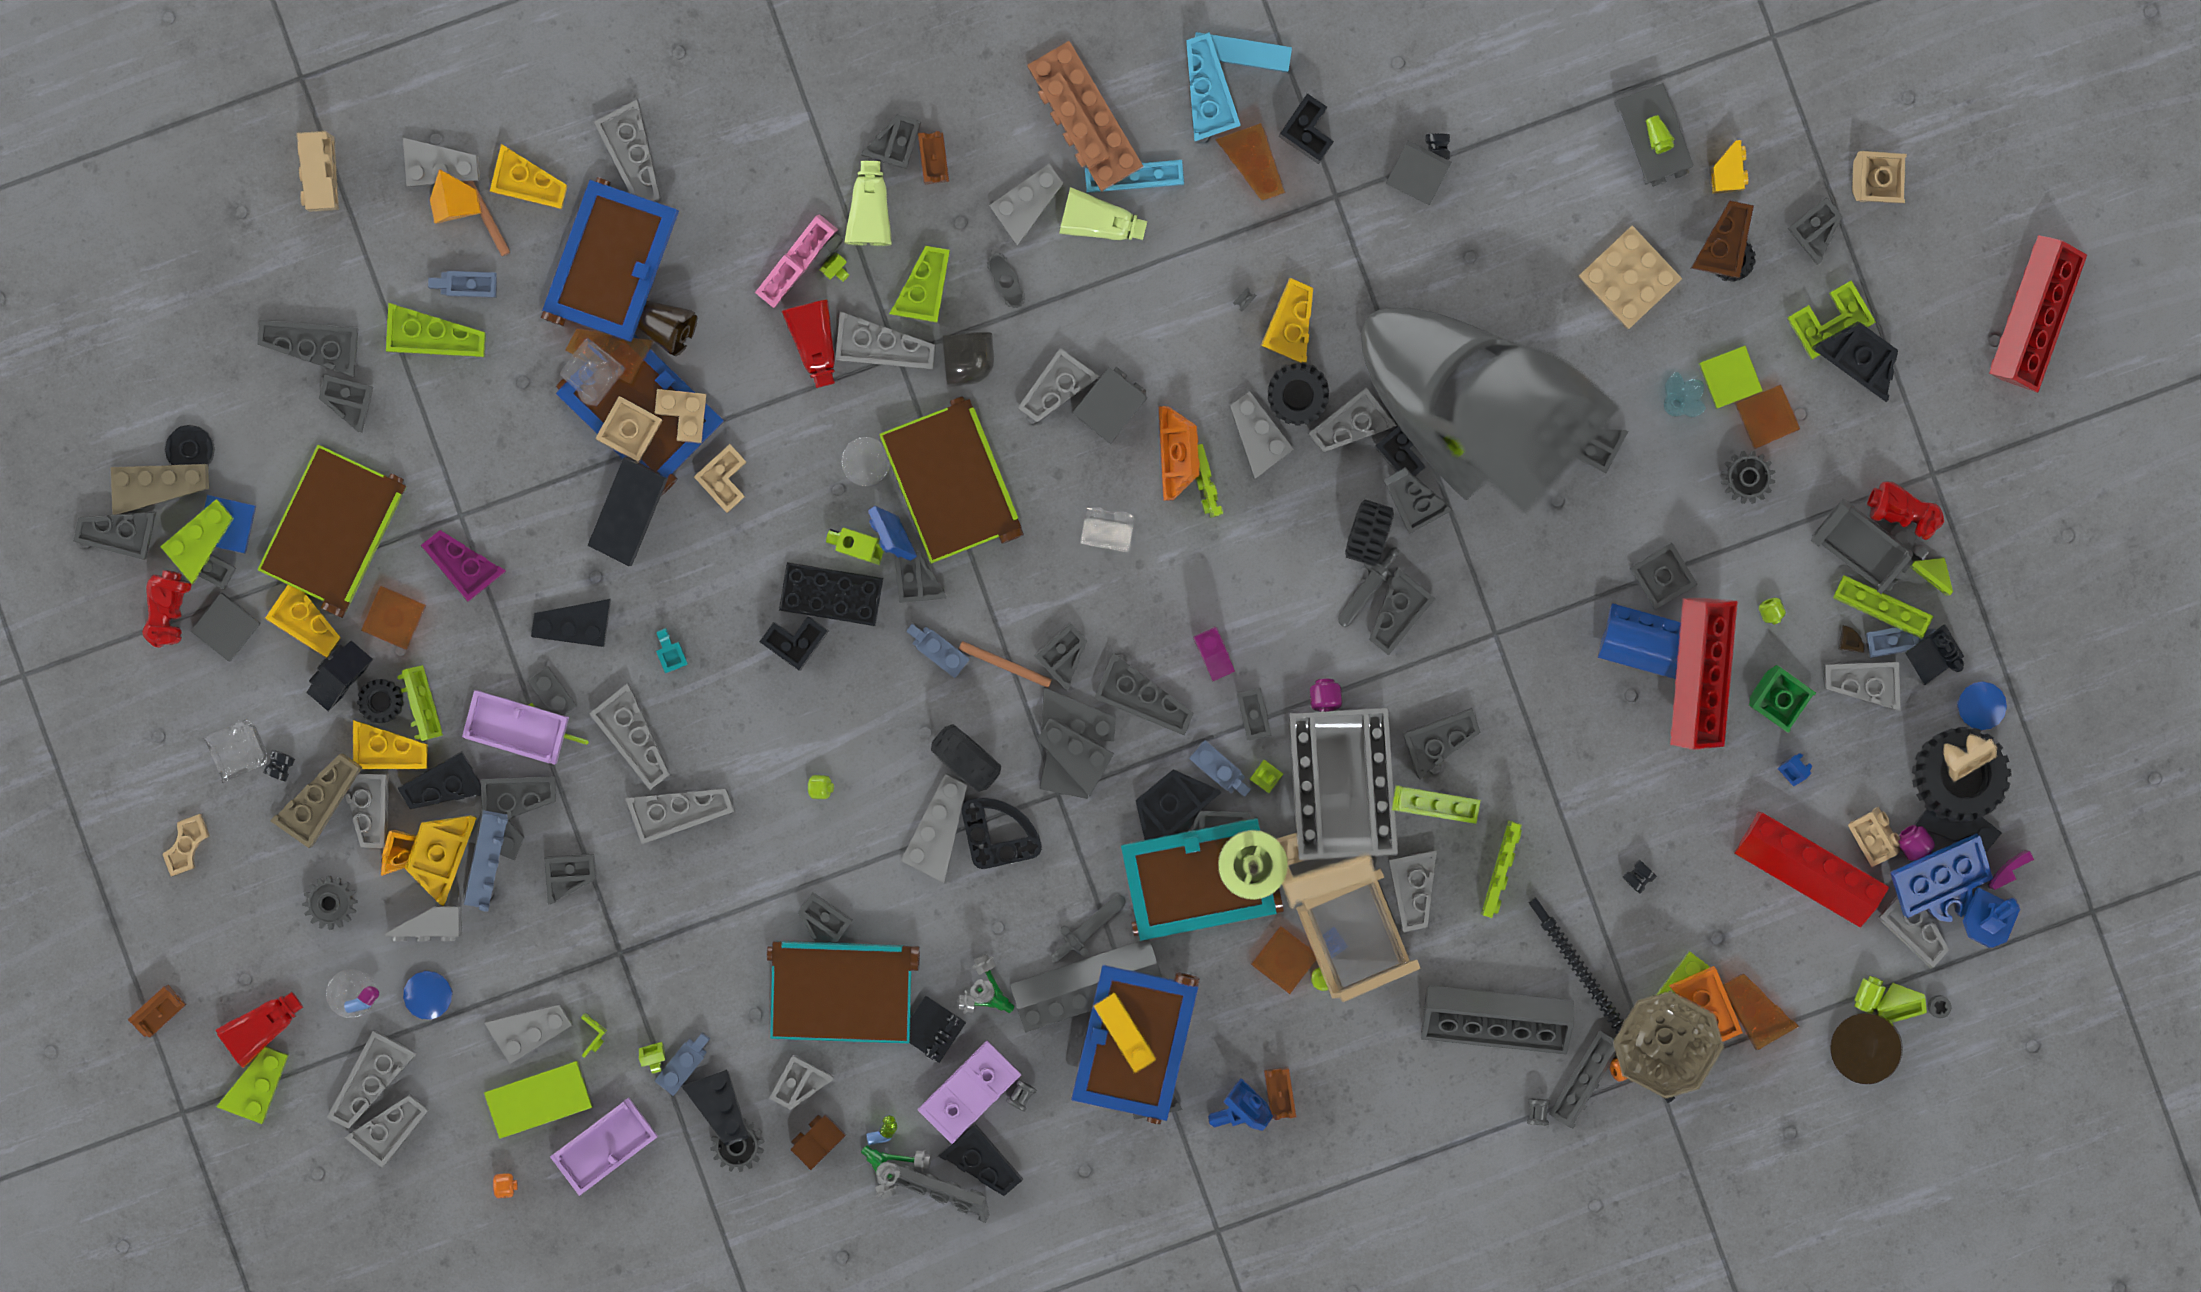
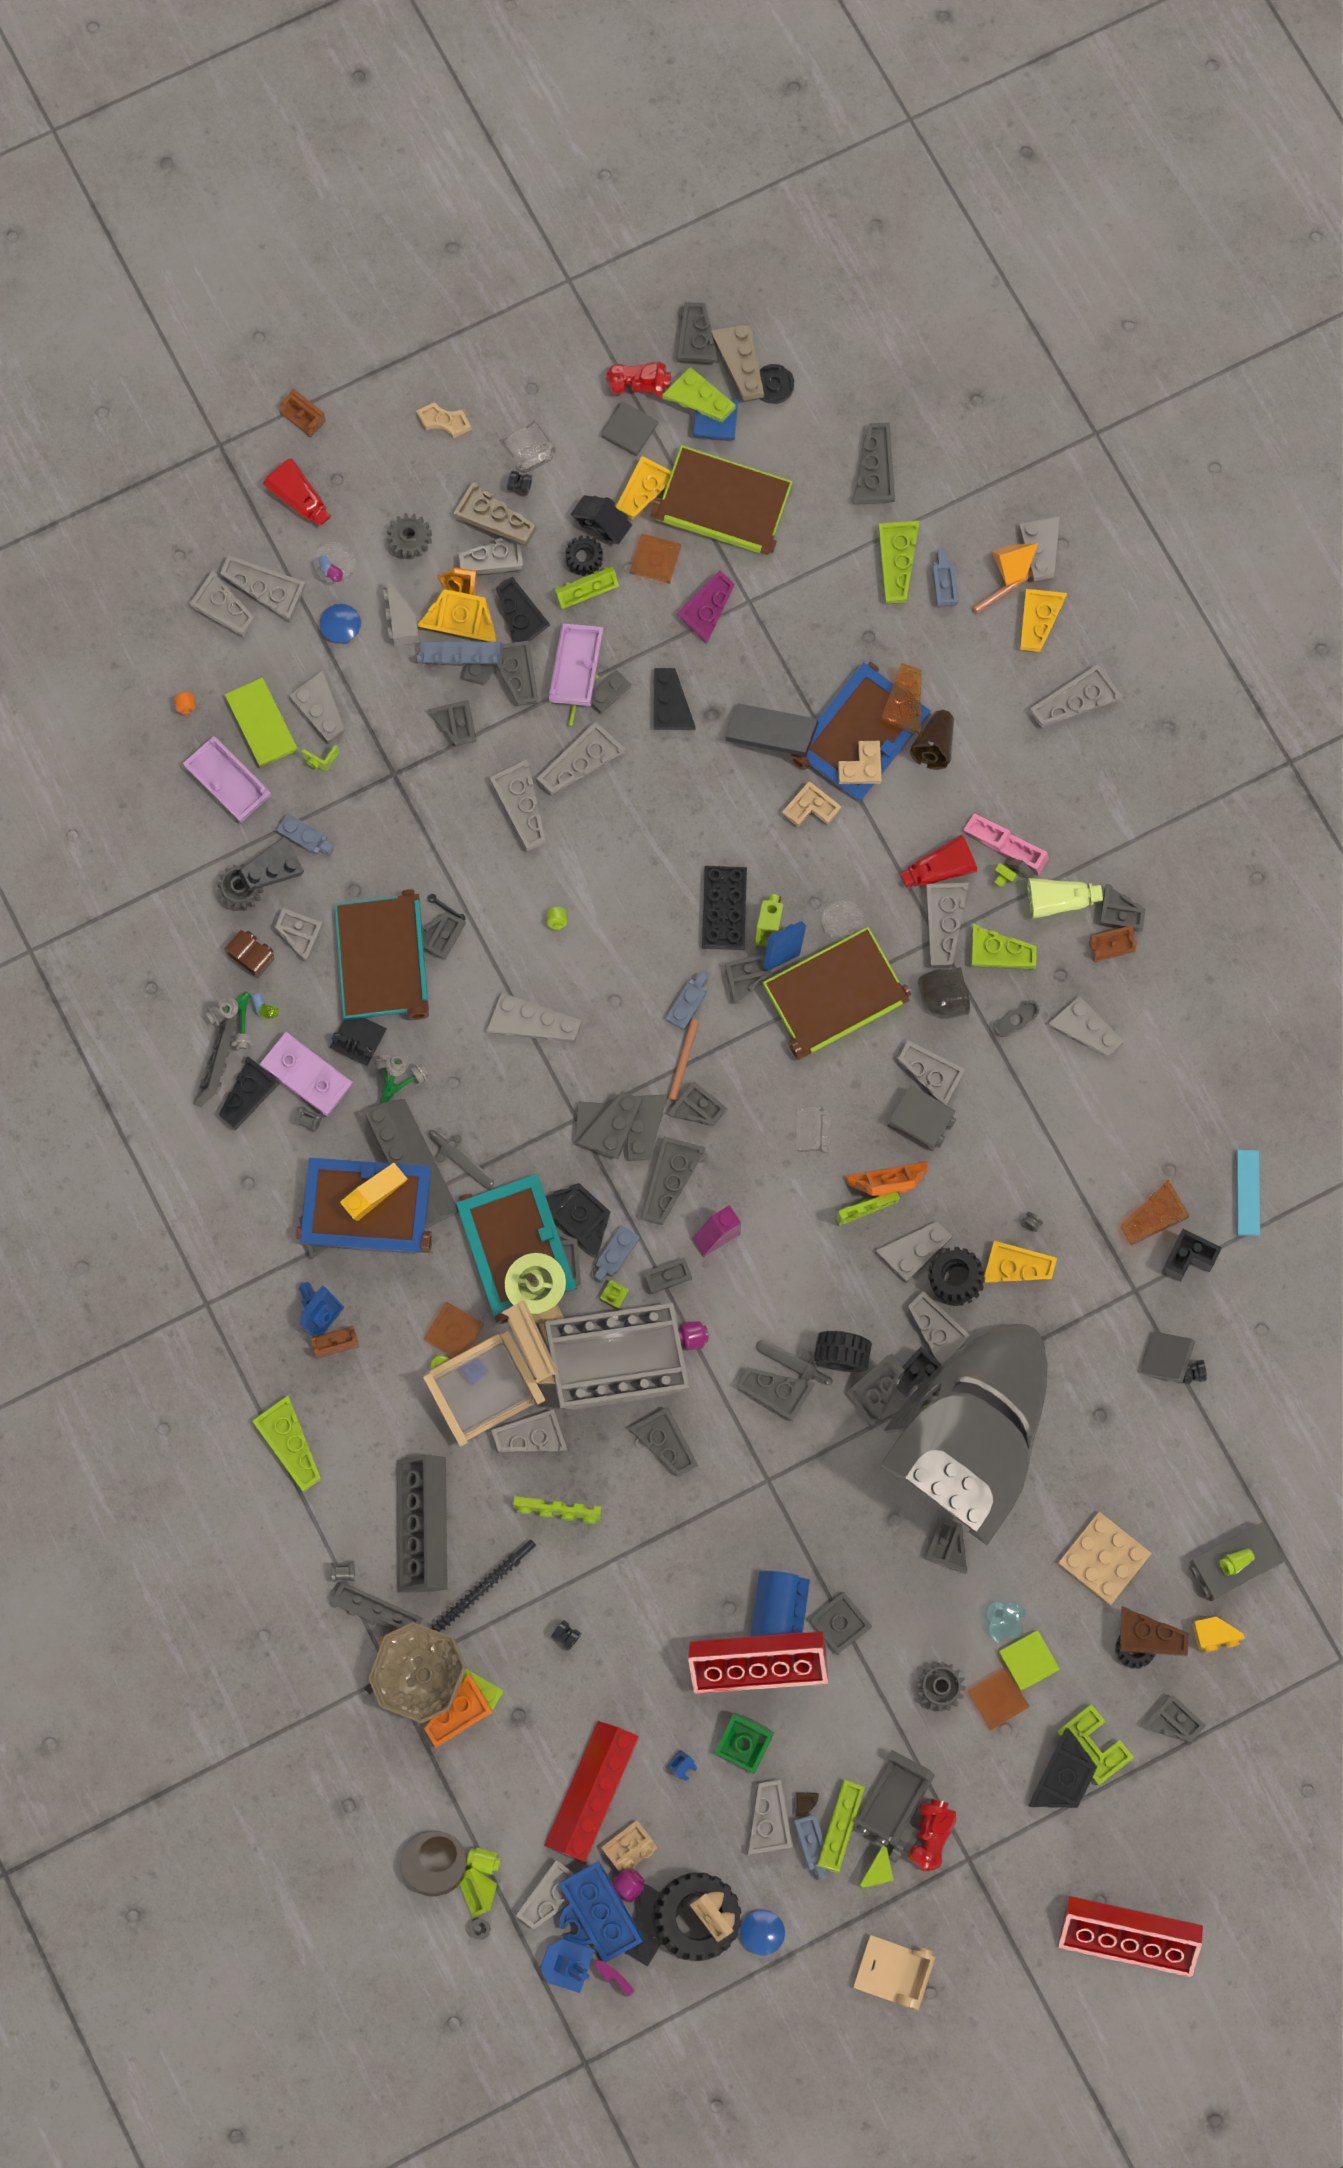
camera: 85 degrees right, 15 degrees down
dark grey plate [198,554,236,589] -> none
lime wing [216,1046,289,1124] -> none
tan wedge [297,131,339,212] -> none
dark grey wing [319,375,374,433] -> none
yellow wing [353,720,428,769] -> none
door [541,177,679,342] -> none
clear slope [560,338,626,407] -> none
tan tile [595,396,663,462] -> none
lime tile [639,1042,665,1074] -> none
teal plate [656,628,688,674] -> none
black brick [759,617,829,671] -> none
black tyre [931,724,1001,792] -> none
black beam [962,798,1042,869] -> none
nougat plate [1027,41,1143,192] -> none
yellowish green piece [1059,187,1147,240] -> none
medium azure tile [1085,160,1184,193] -> none
medium azure wing [1186,32,1241,141] -> none
lime tile [1392,786,1481,824] -> none
clear orange wing [1723,974,1799,1050] -> none
lime piece [1758,598,1786,625] -> none
tan slope [1852,151,1907,203] -> none
black hinge [1905,624,1964,685] -> none
none -> lime wing [252,1396,321,1493]
none -> black hinge [428,894,466,921]
none -> tan door [853,1935,936,2011]

